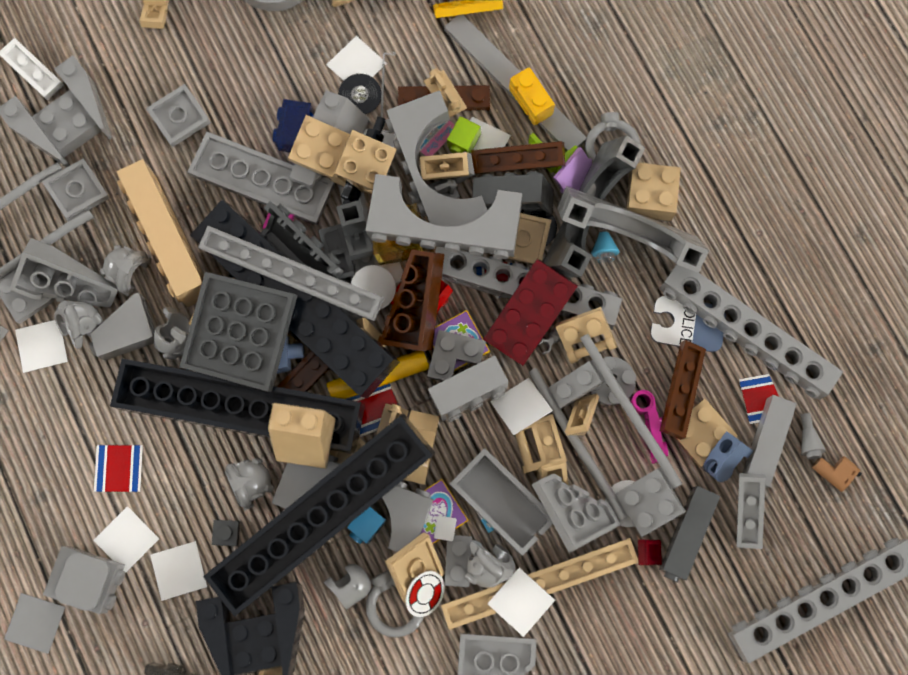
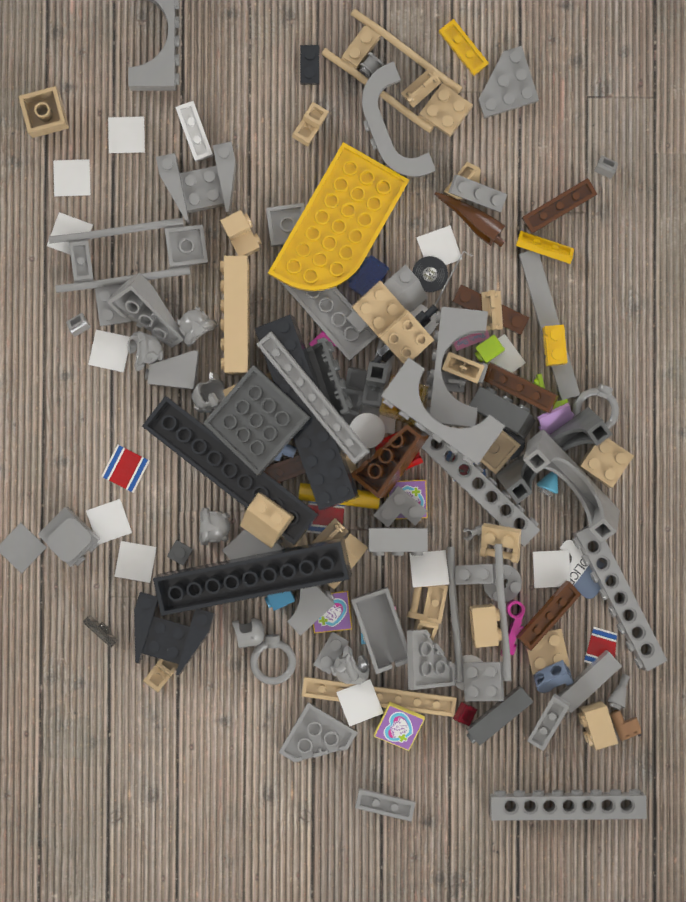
camera: 25 degrees right, 10 degrees up
tan plate [385,532,445,603] -> none
sticker [406,571,445,617] -> none
white sticker [434,516,457,541] -> none
dark red plate [483,258,578,366] -> none
tan slope [565,394,599,435] -> none
none -> tan brick [220,210,262,257]
none -> yellow plate [268,142,409,291]
none -> tile [374,702,425,751]
none -> reddish brown piece [434,192,505,247]
none -> tan brick [469,604,502,648]
none -> white sticker [533,550,571,588]
none -> tan brick [577,701,618,750]

